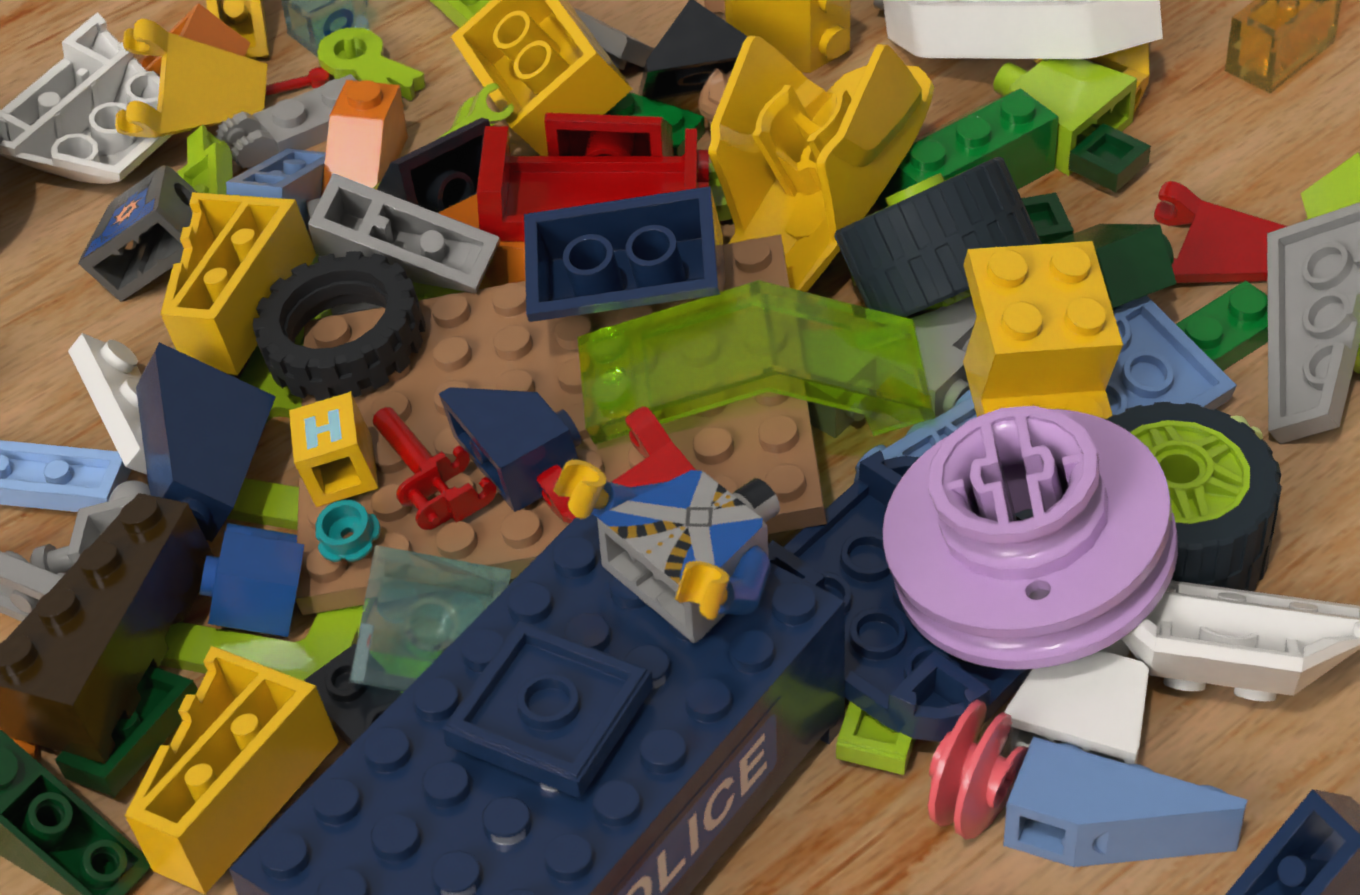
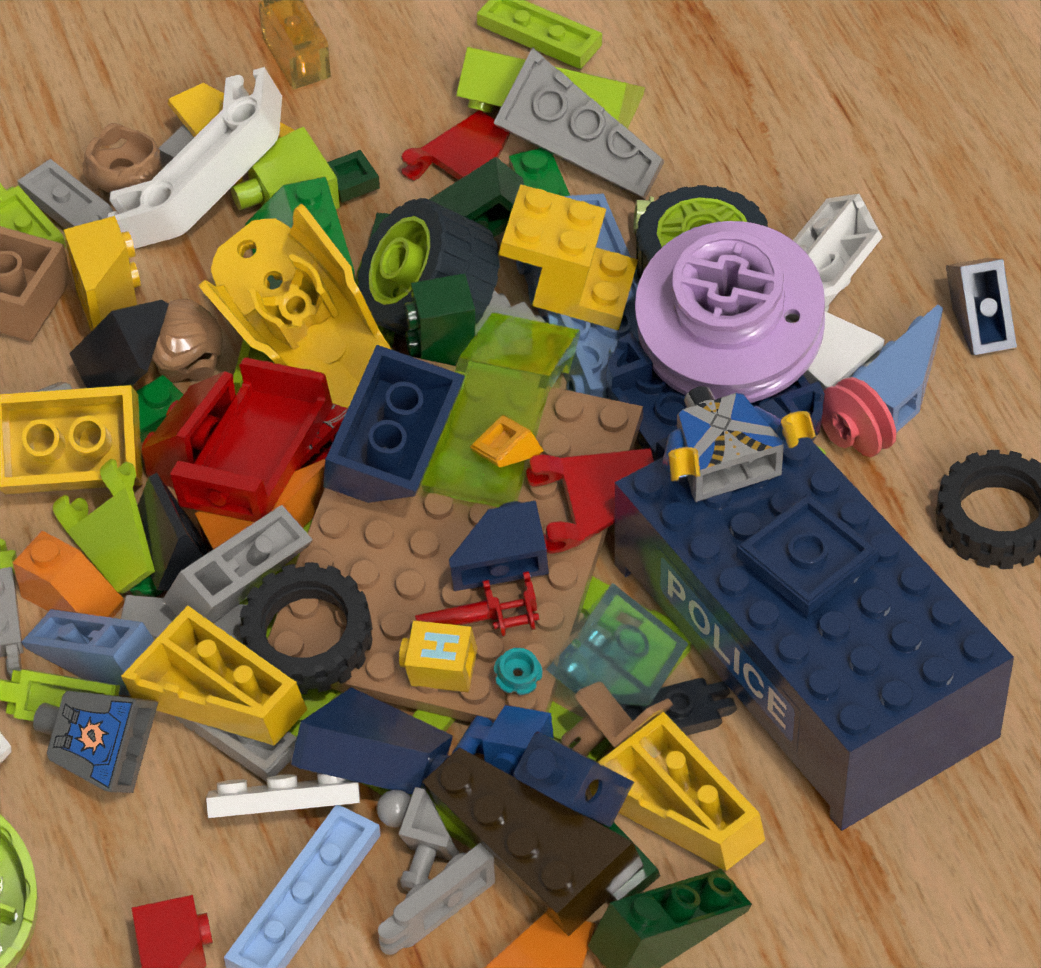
camera: 70 degrees left, 5 degrees up
none -> dark green slope [404,273,475,366]
none -> light orange slope [470,415,544,467]
none -> dark blue torso [513,731,634,827]
none -> medium nougat bracket [562,682,673,756]

